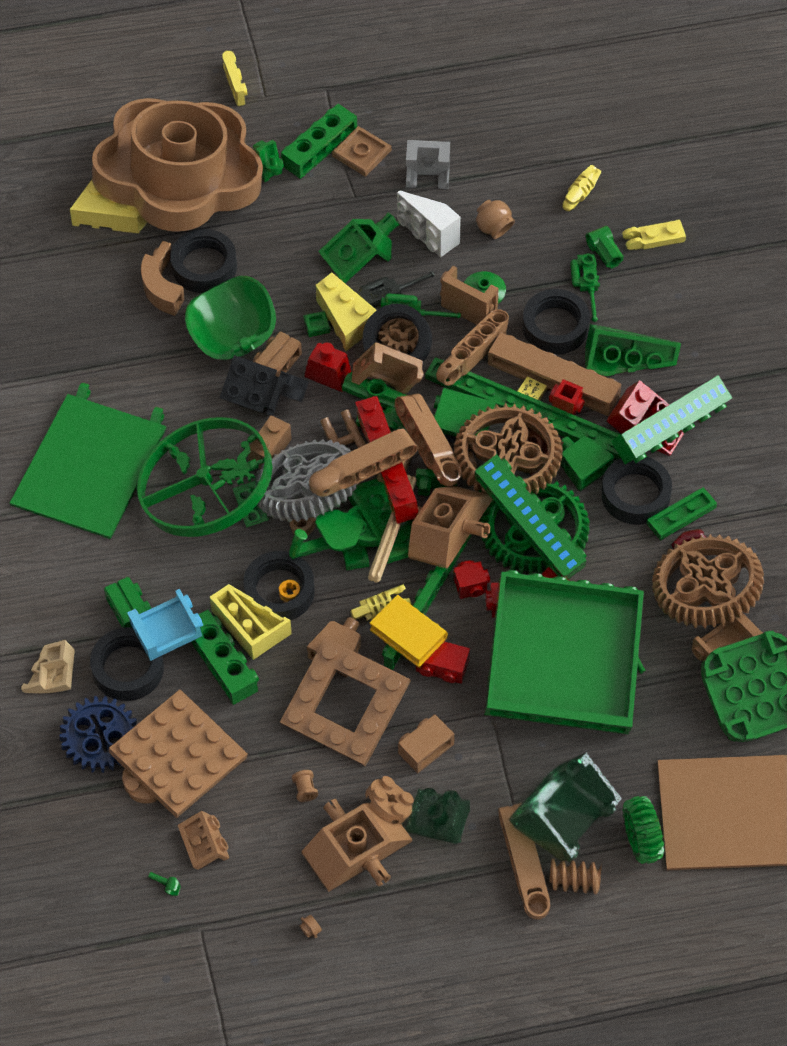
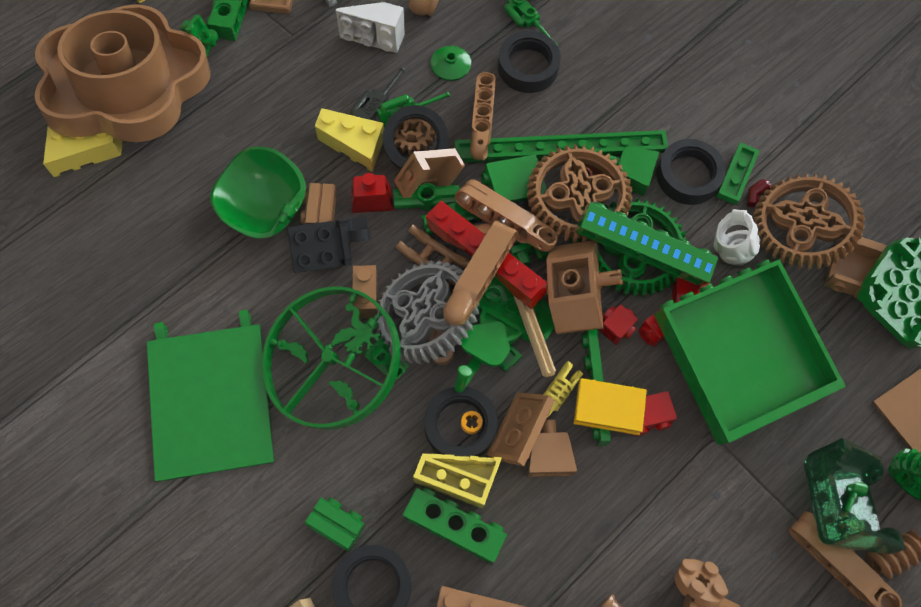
camera: 35 degrees left, 10 degrees up
medium azure panel [127,589,203,661] -> none
medium nougat arch [141,241,185,316] -> none
black tyre [171,229,237,293] -> none
medium nougat plate [280,637,411,767] -> none
green tile [303,311,330,337] -> none
green plate [318,212,400,283] -> none
medium nougat brick [398,715,454,774] -> none
clear green slope [406,788,471,844] -> none
medium nougat panel [440,266,499,325] -> none
medium nougat brick [488,332,621,416] -> none
light yellow tile [518,376,547,401] -> none
red brick [549,379,585,415] -> none
green wedge [585,324,681,376] -> none
red slope [607,380,684,456] -> none
brick [611,375,732,464] -> none
none -> medium nougat plate [487,392,555,466]
none -> white helmet [714,209,760,266]
none -> green hand [843,481,868,513]

